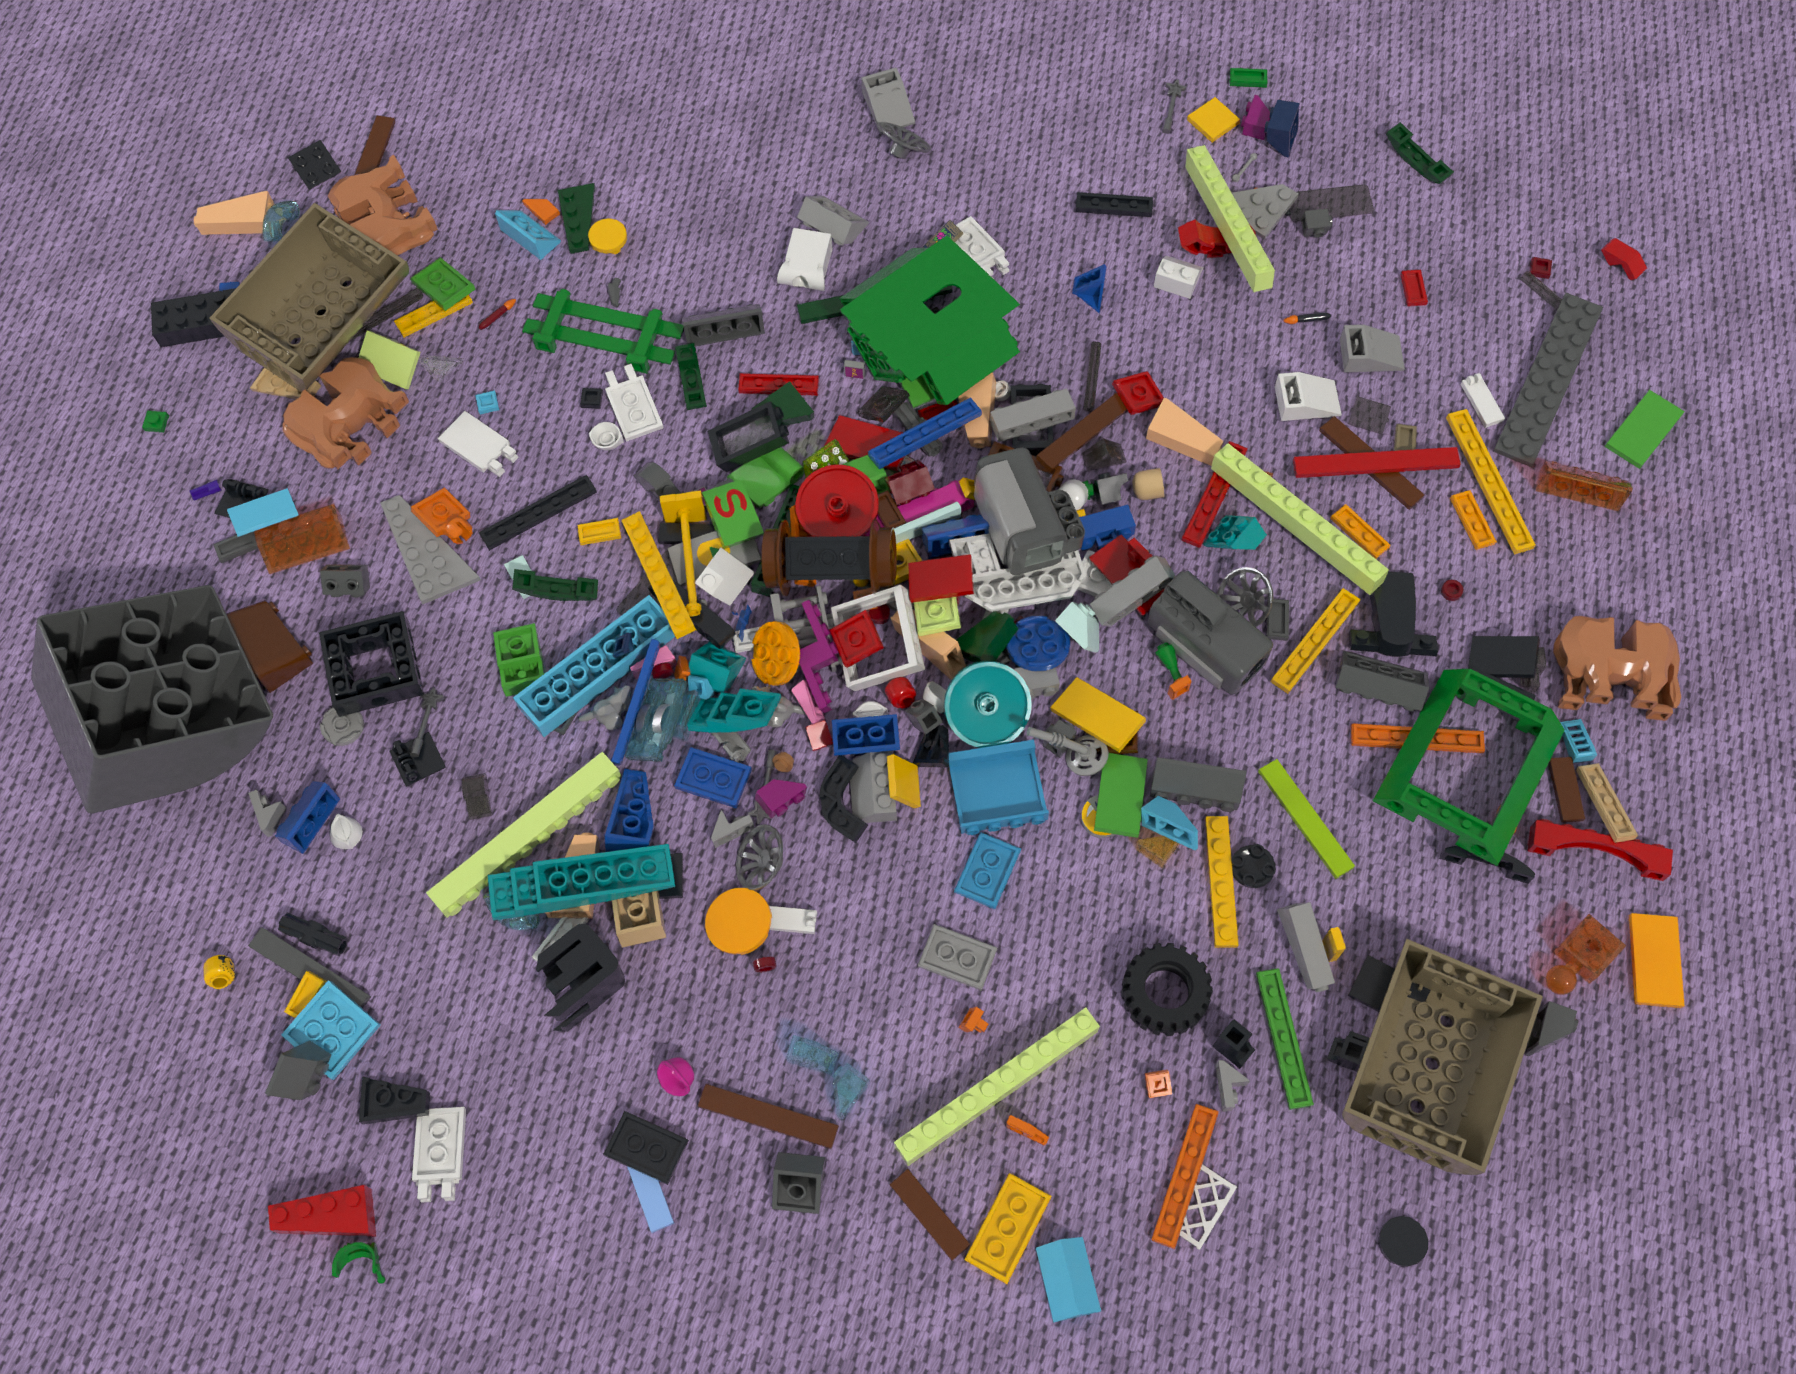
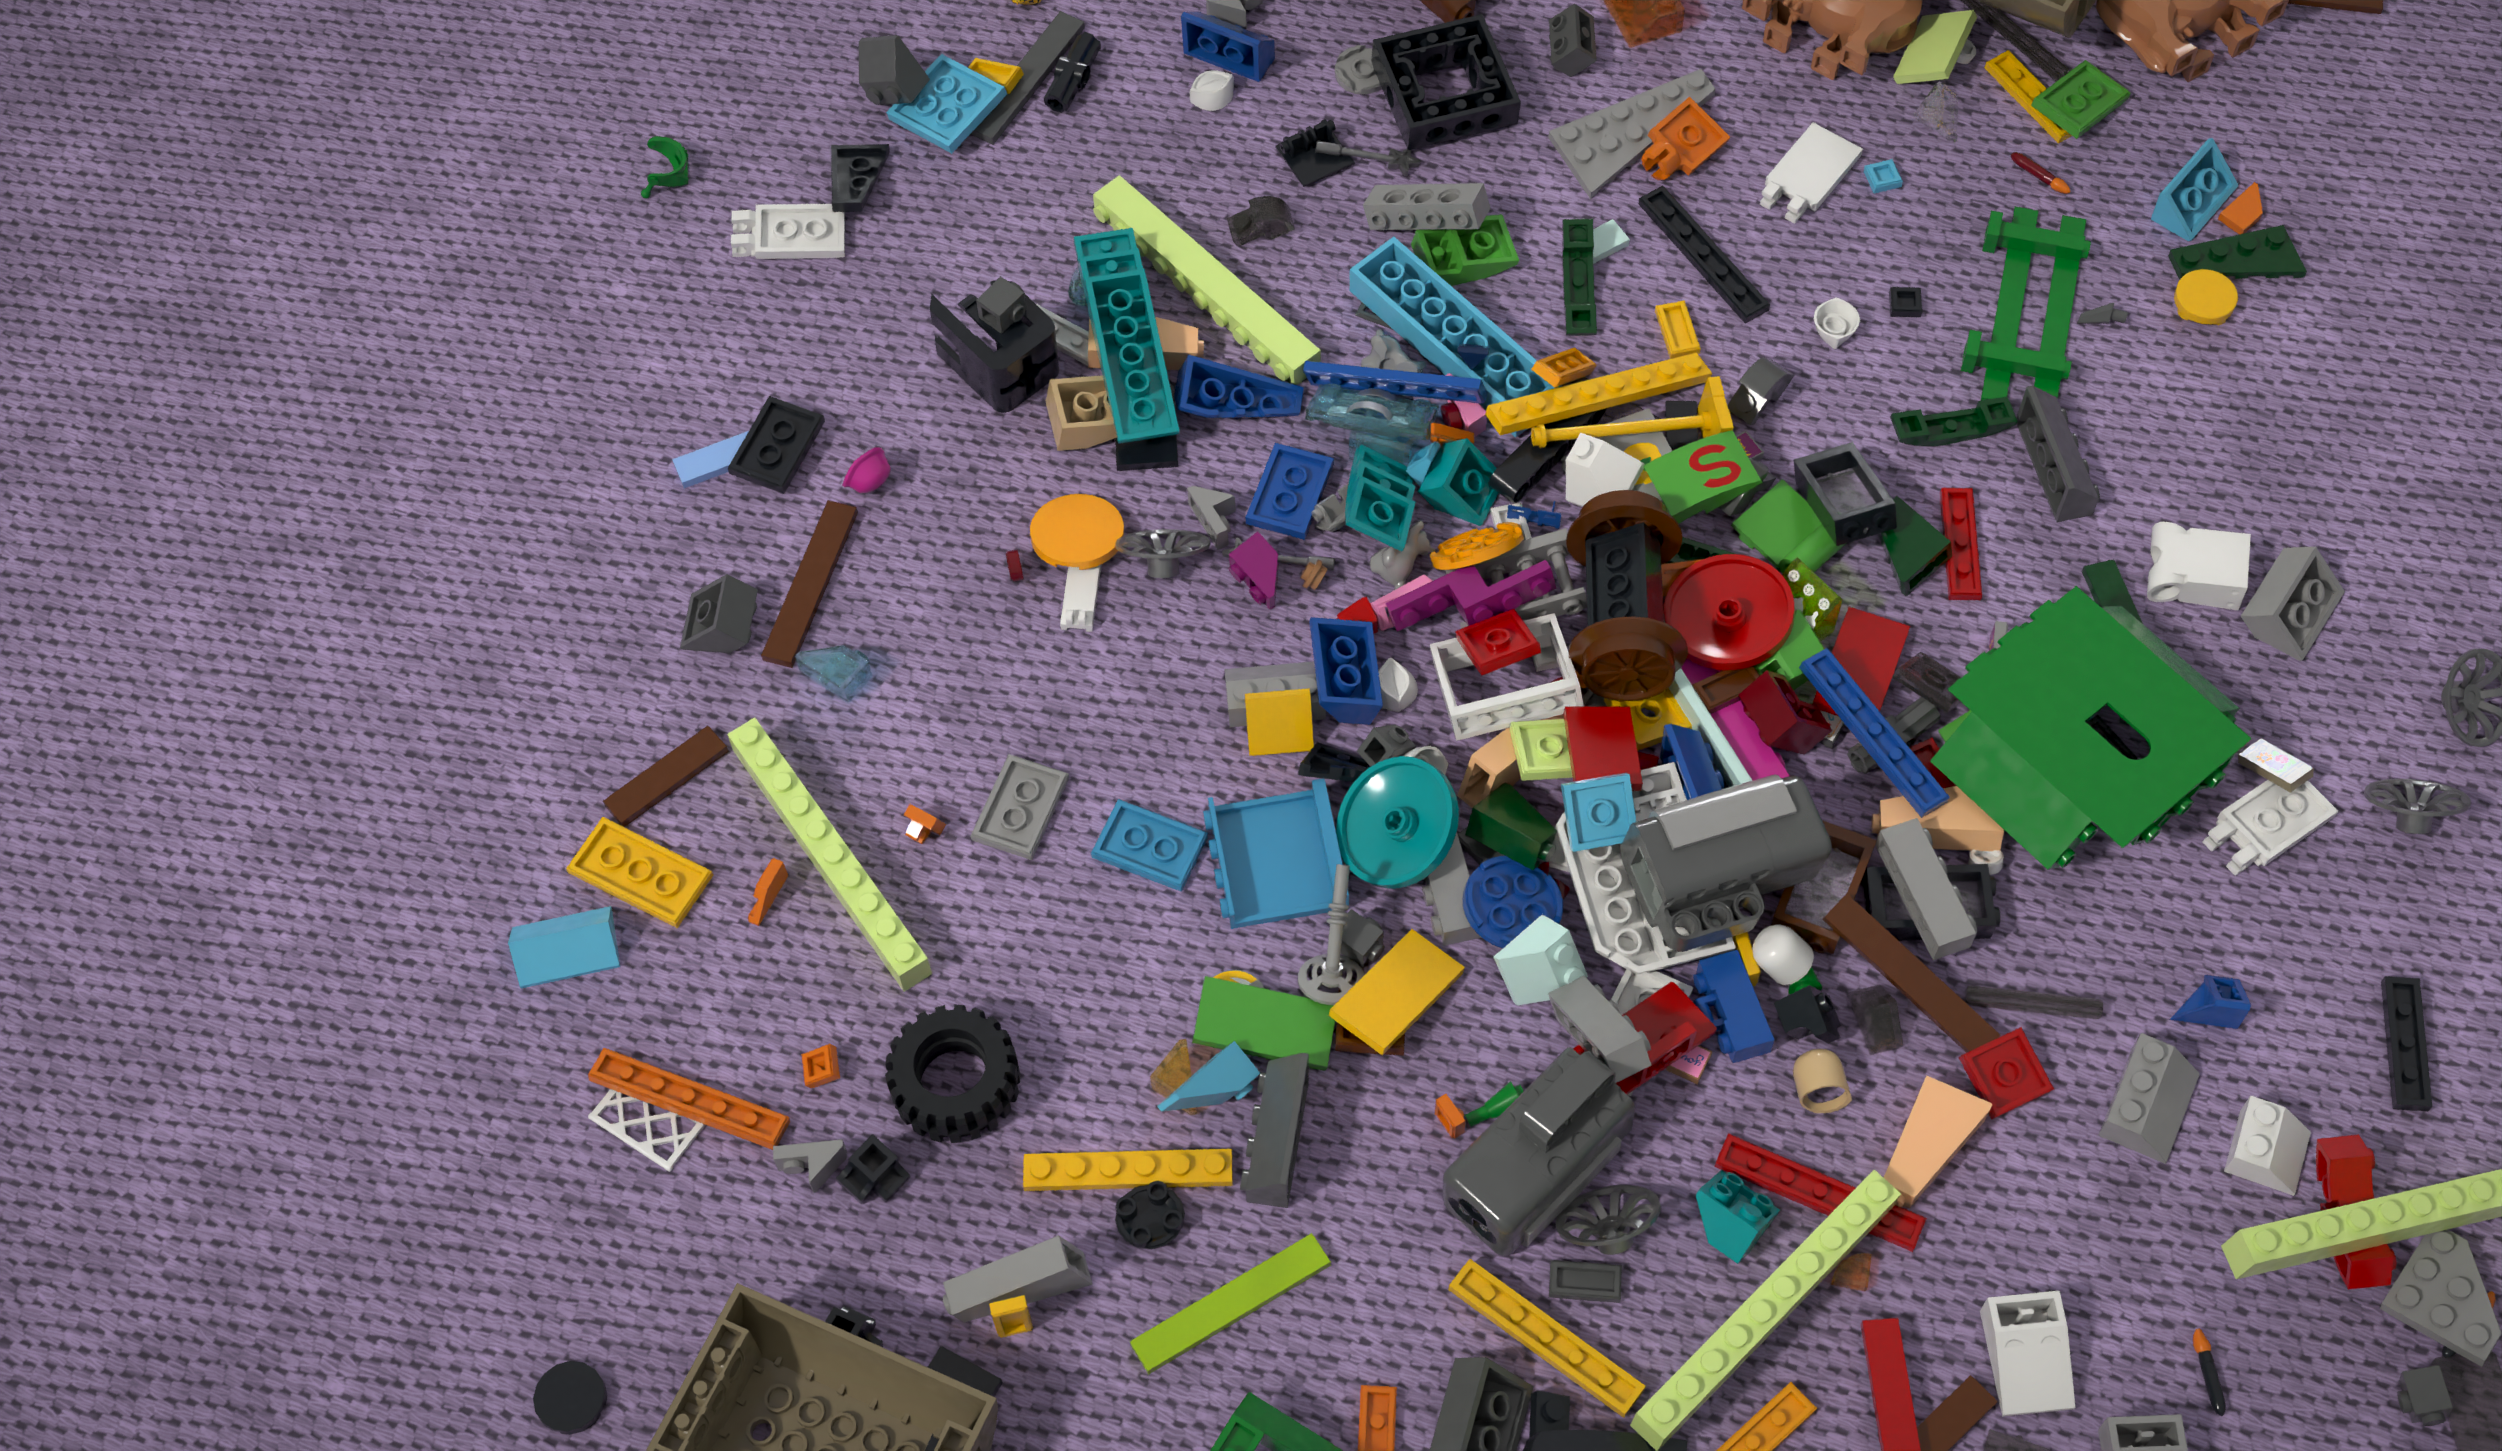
camera: 90 degrees right, 5 degrees down
red wedge [268,1185,376,1237] -> none
white tile [605,364,664,442] -> none
clear light blue slope [786,1035,839,1076] -> none
black plate [819,755,868,843] -> none
red head [885,677,916,709] -> none
bright green tile [1256,968,1314,1110] -> none
none -> dark grey brick [976,276,1026,334]
none -> light grey brick [1363,183,1490,230]
none -> light orange tile [1531,348,1597,388]
none -> medium azure plate [1561,773,1636,852]
none -> light grey slope [2098,1033,2200,1164]
none -> flat silver wheel [2364,779,2471,834]

